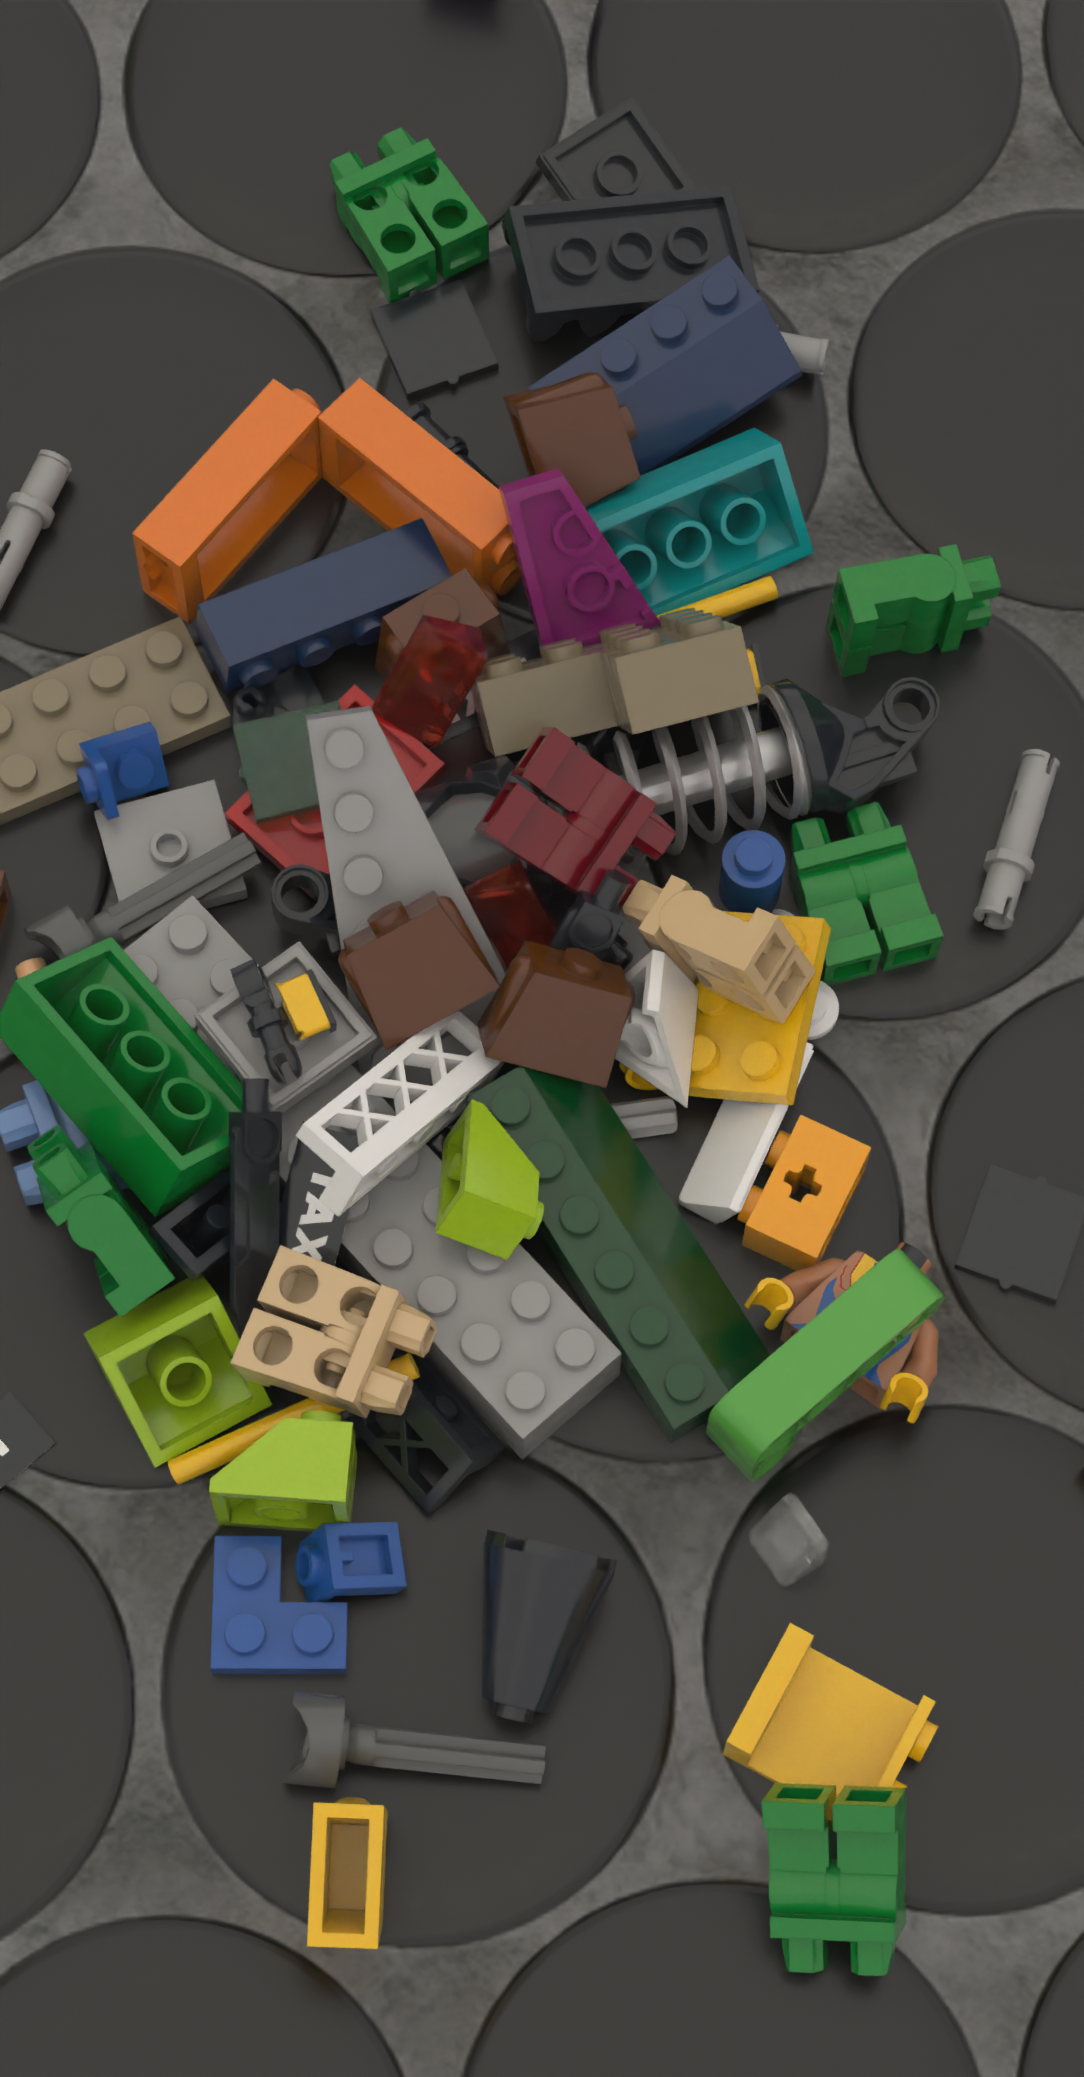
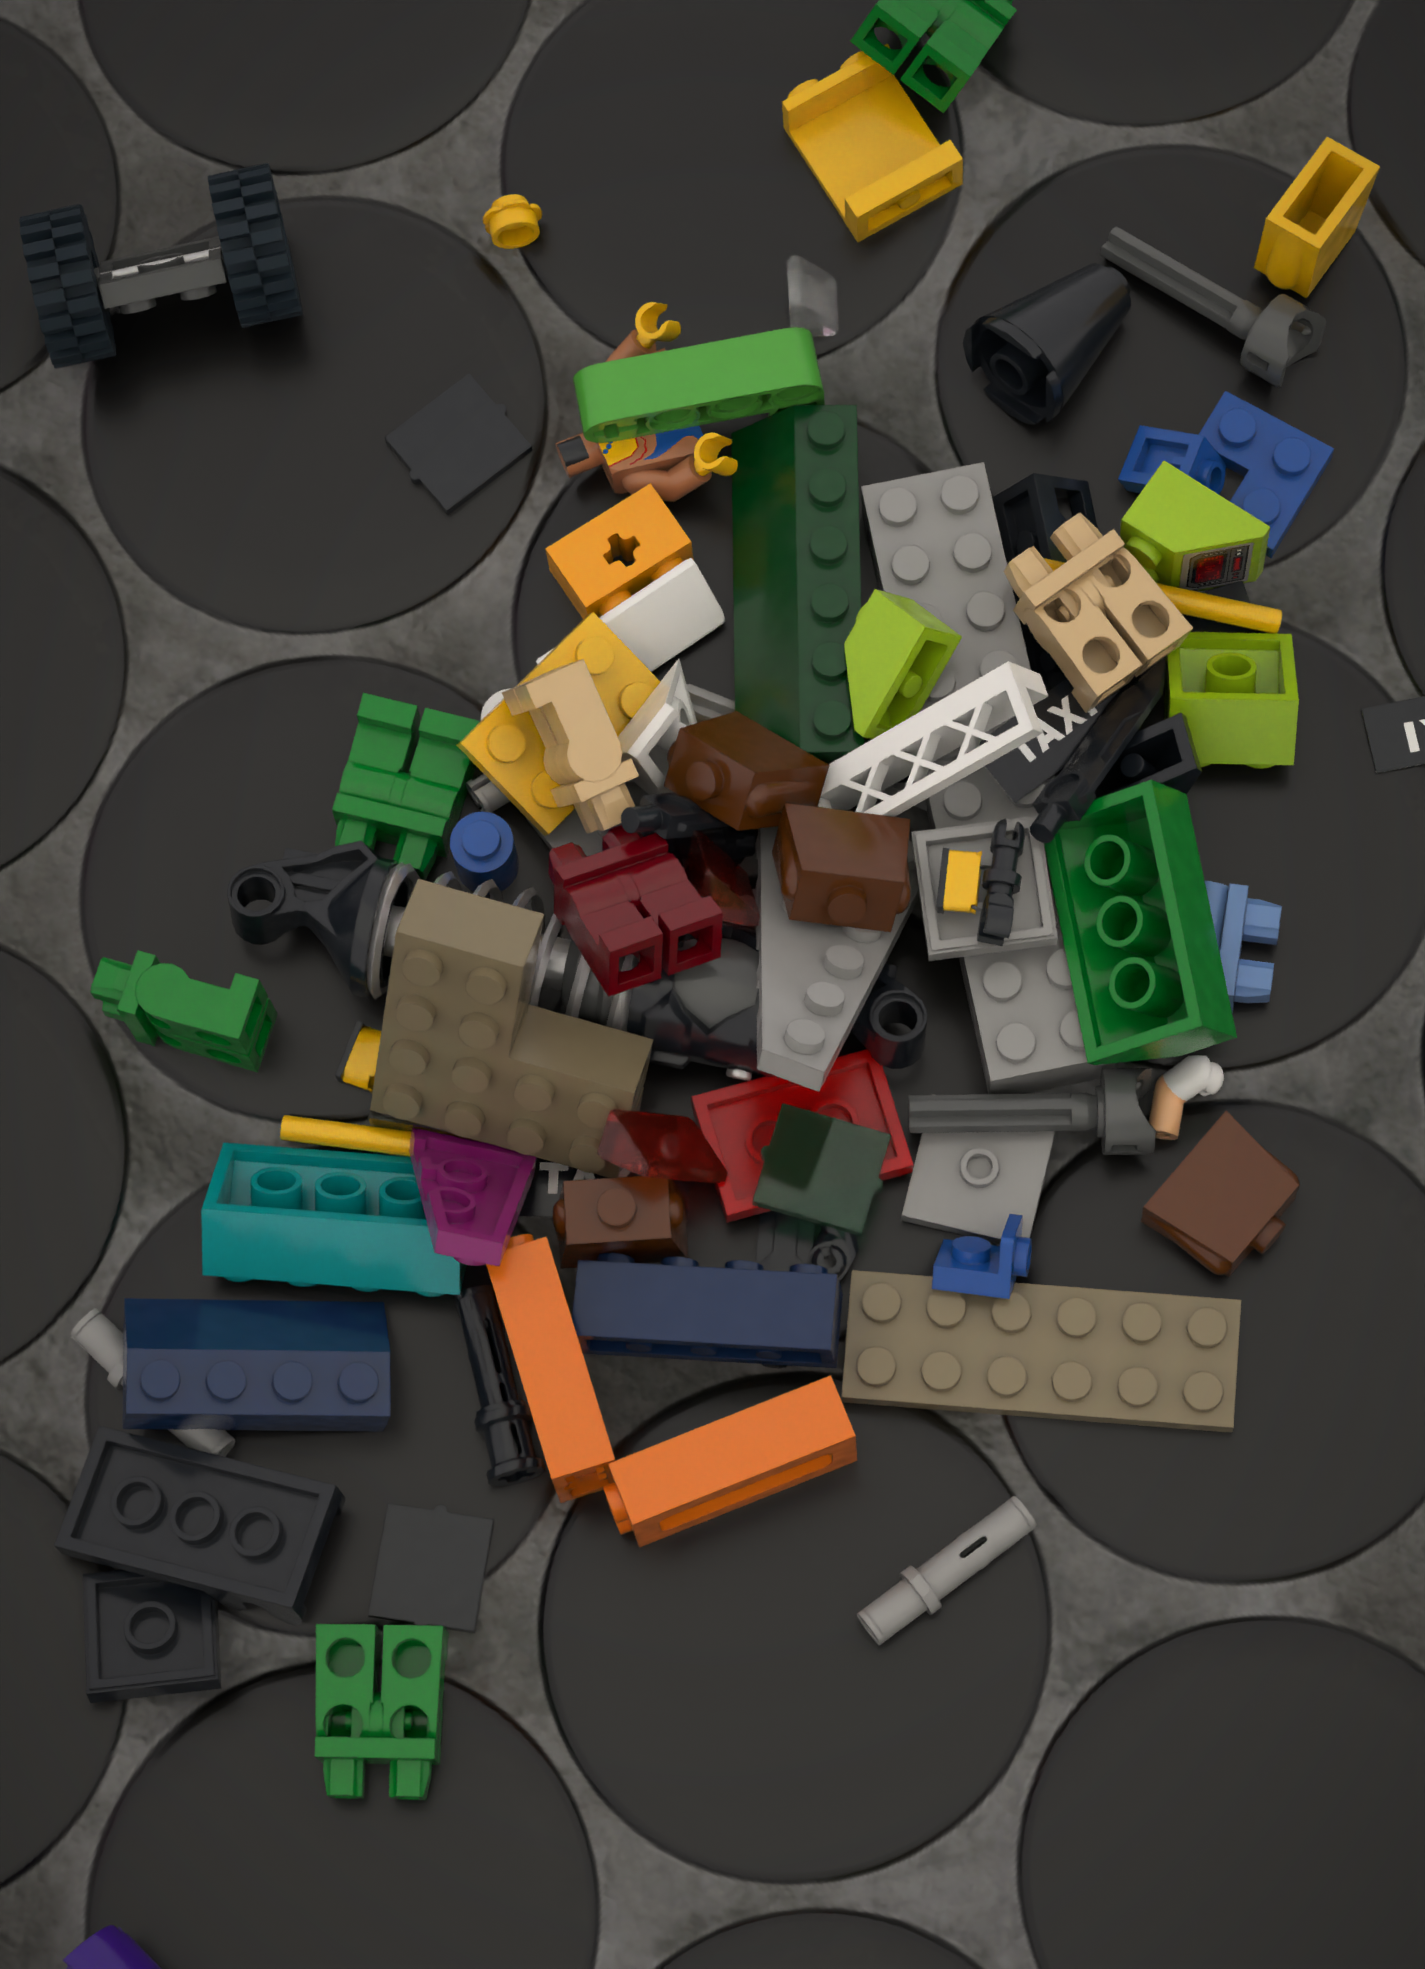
camera: 140 degrees left, 5 degrees up
green hips [27,1124,175,1317] -> none
reddish brown torso [503,372,641,507] -> none
light grey pin [973,749,1060,930] -> none

